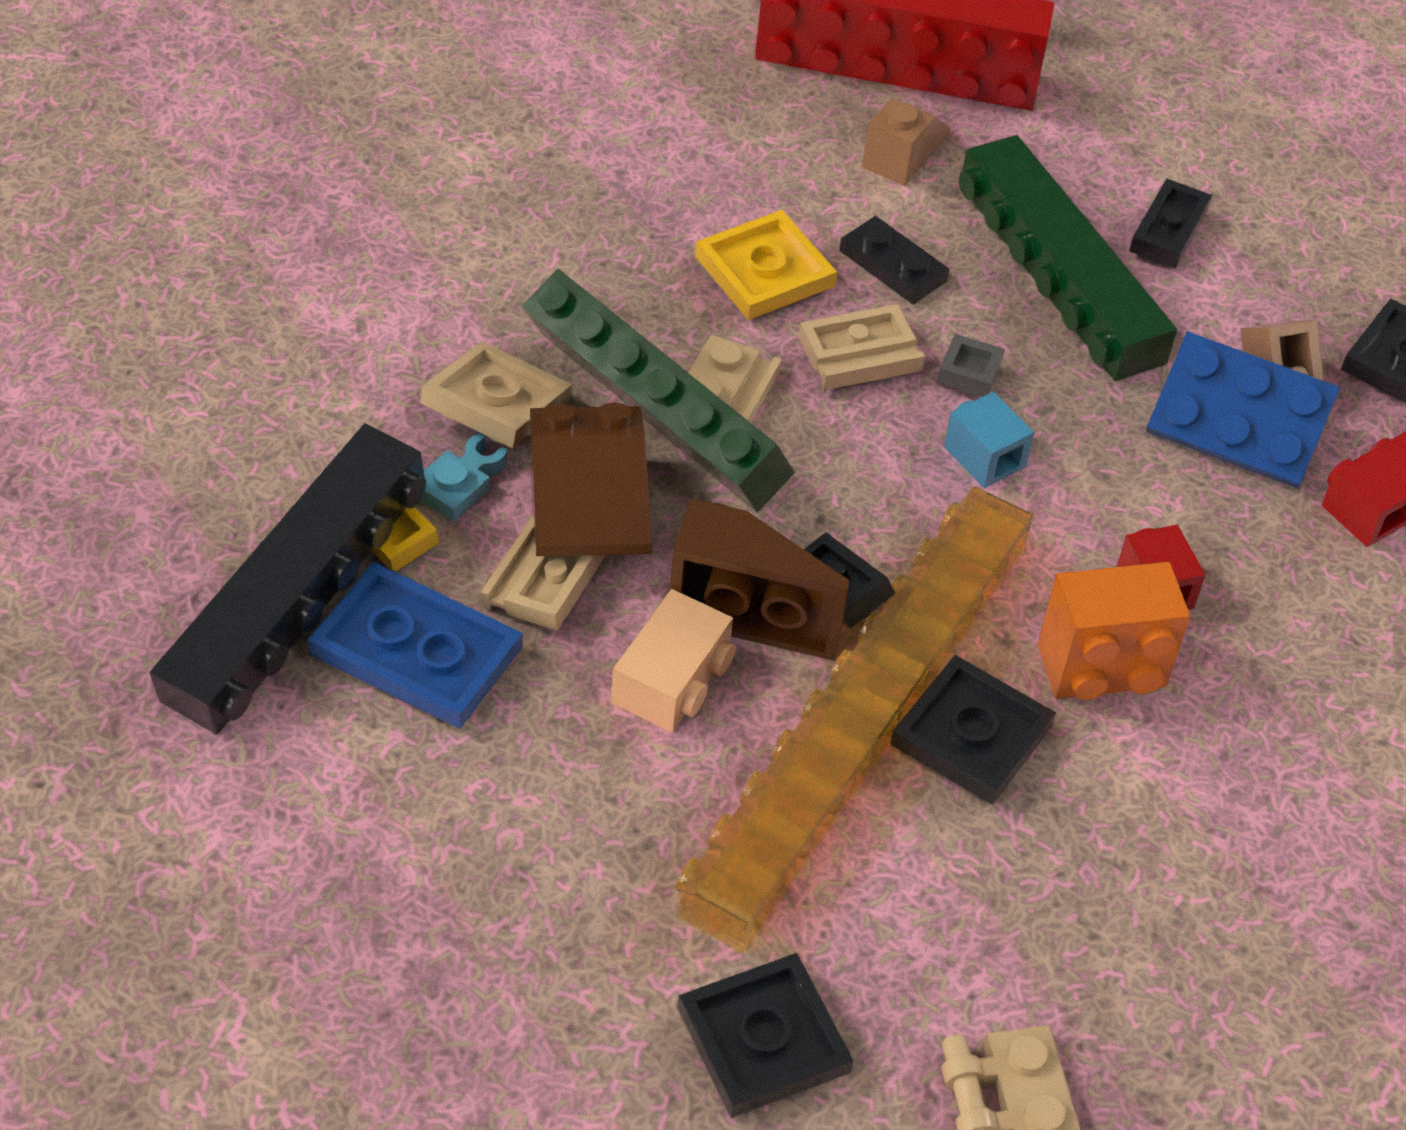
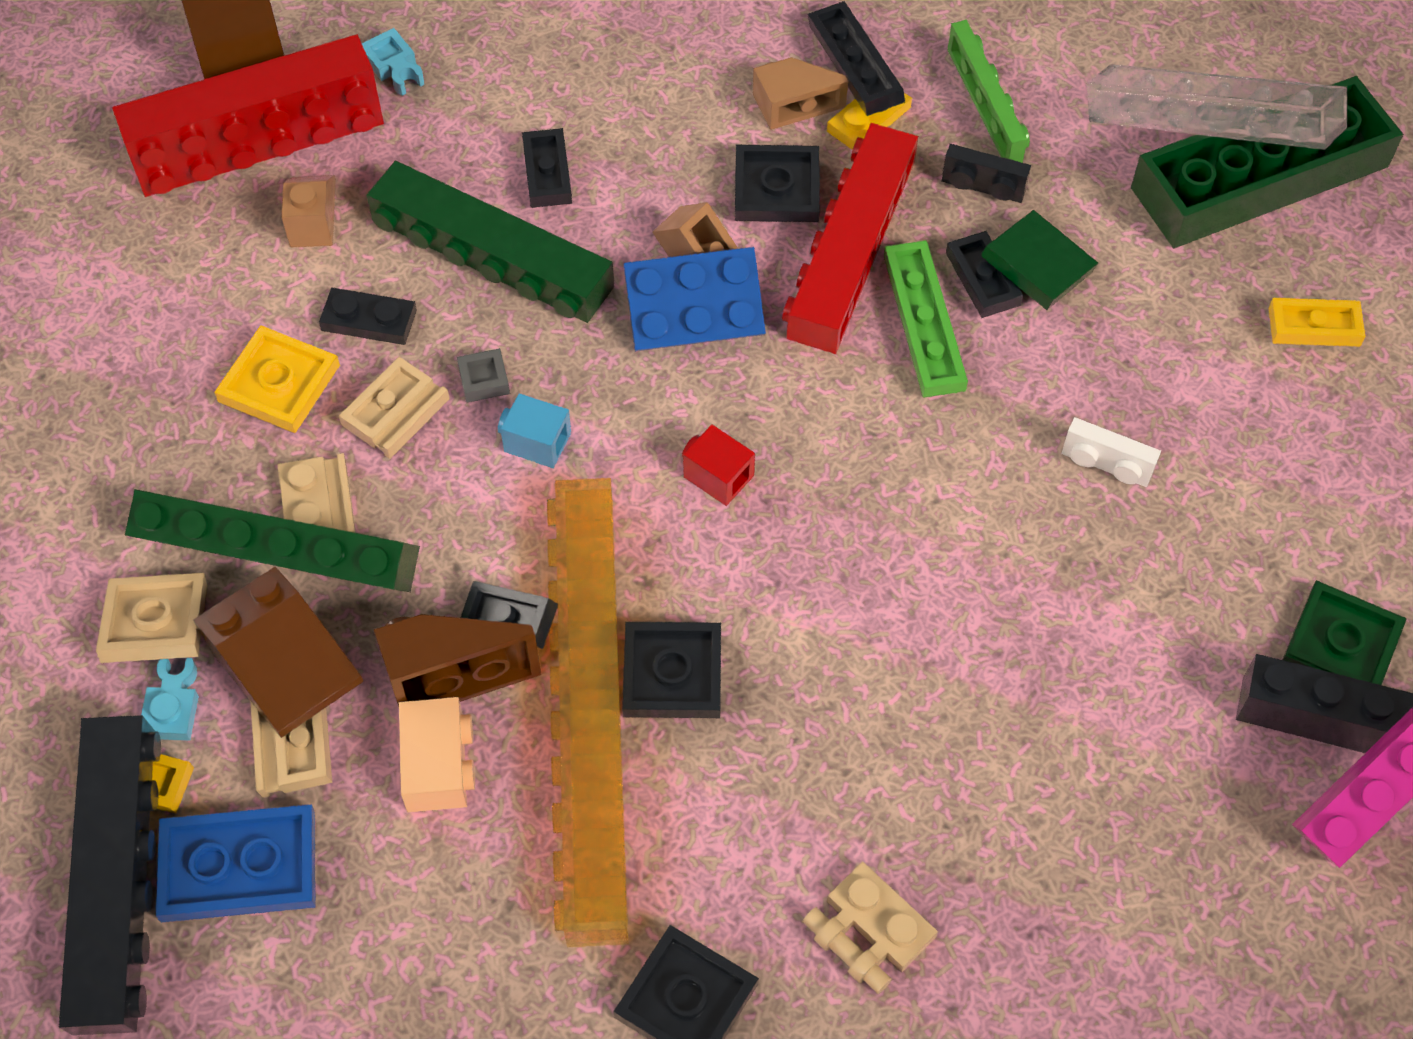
camera: 30 degrees left, 10 degrees up
orange brick [1037,562,1191,700] -> none
none -> medium azure plate [362,28,425,96]

